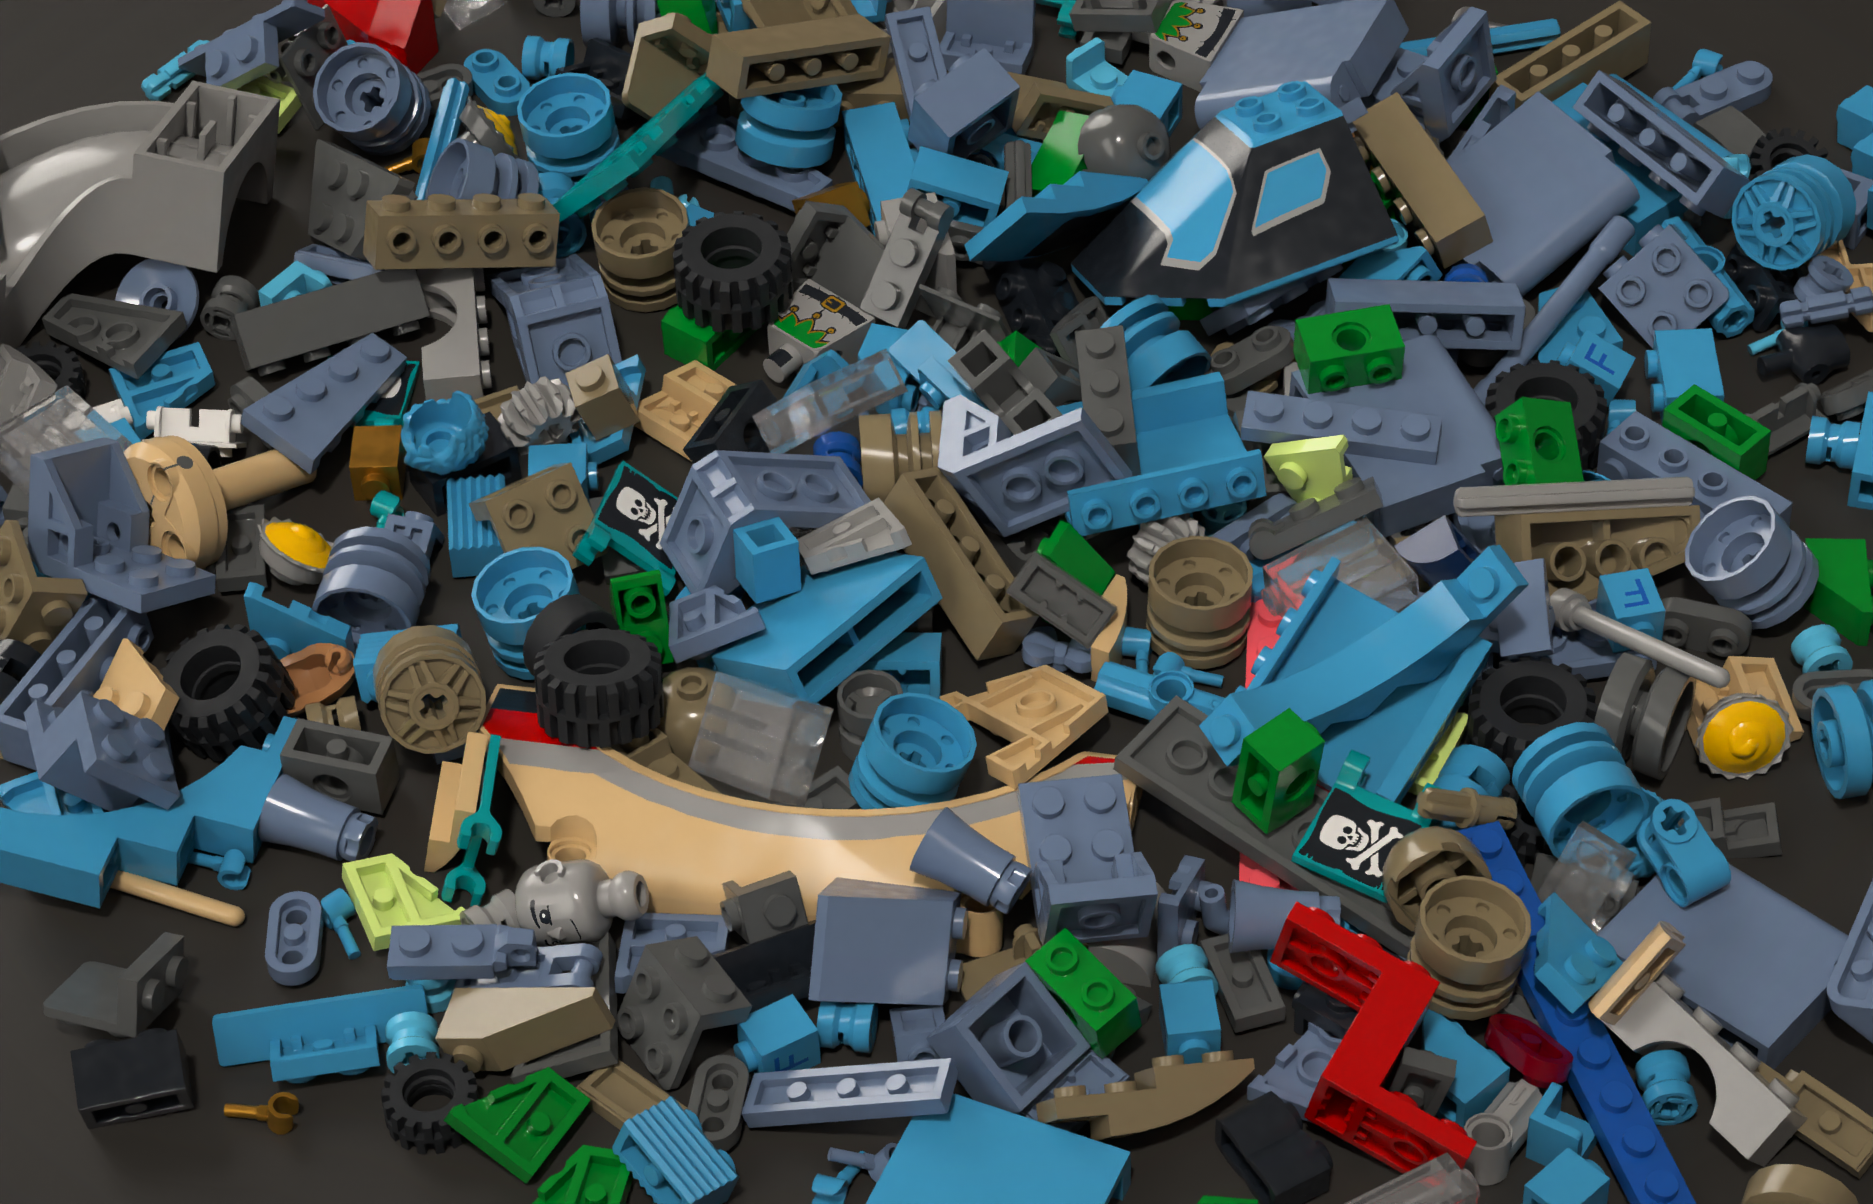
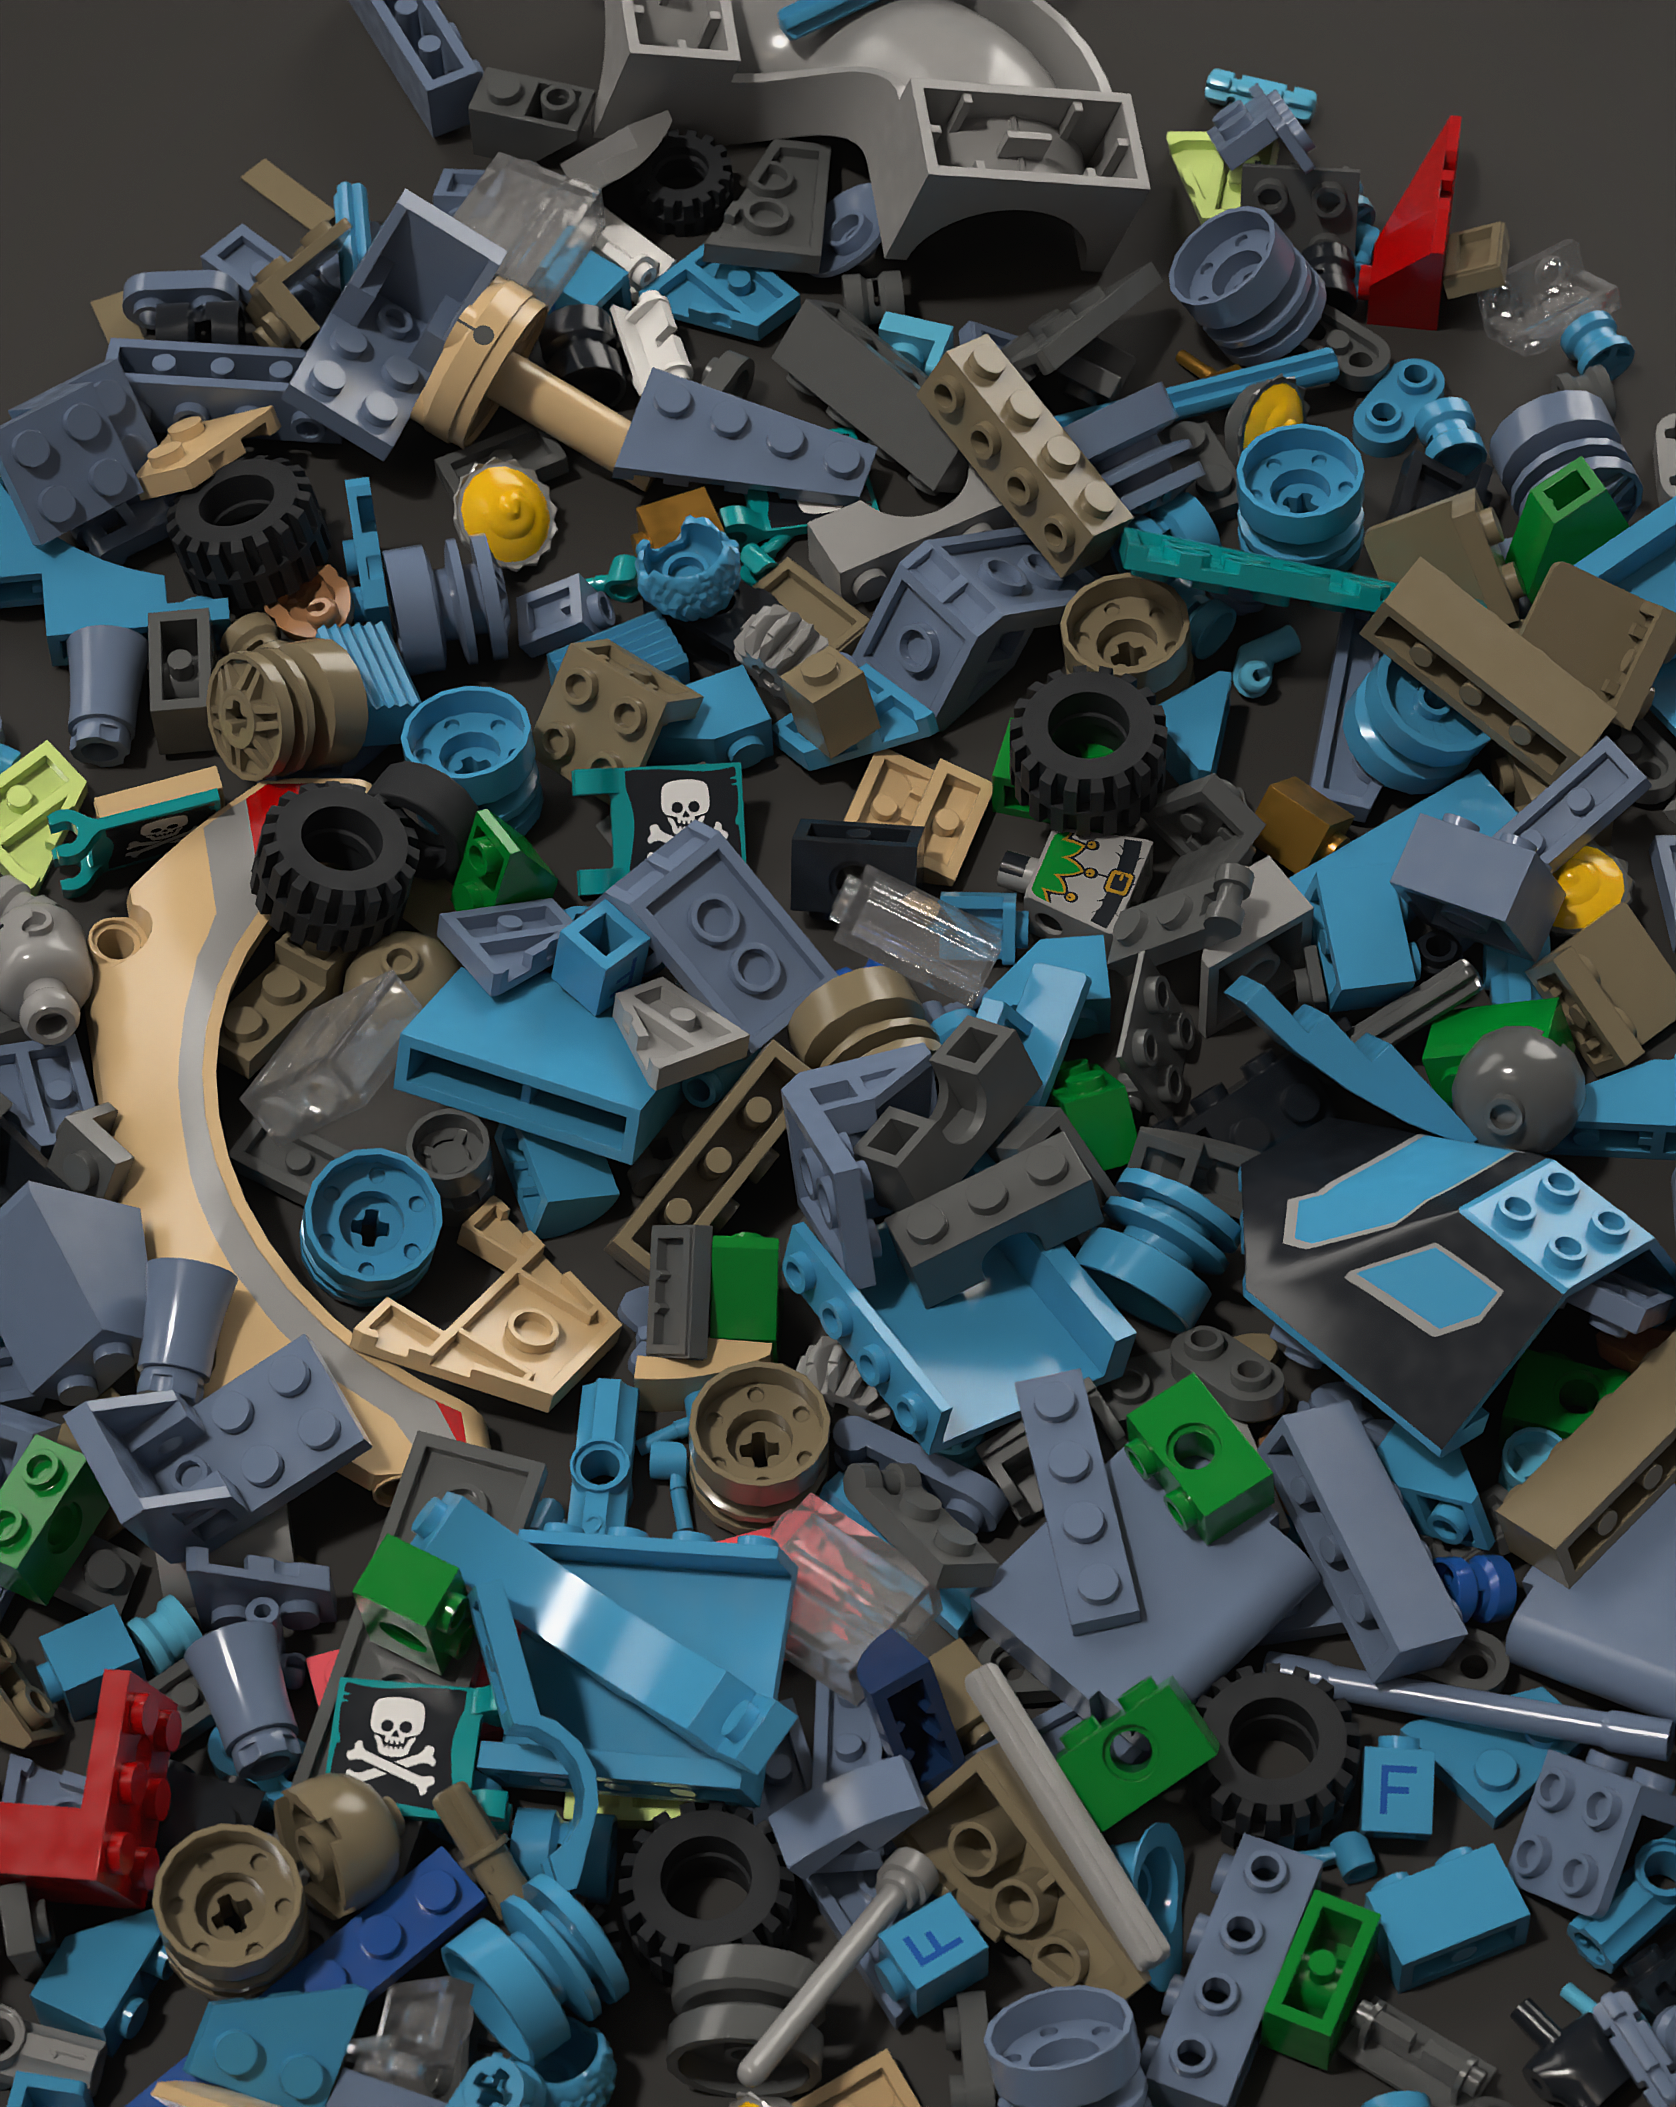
camera: 70 degrees right, 10 degrees up
dark azure hand [188,849,251,890] -> none
yellowish green wing [1264,435,1353,524] -> none
dark red plate [1484,1014,1573,1088] -> none
none -> dark azure piece [467,1578,599,1893]

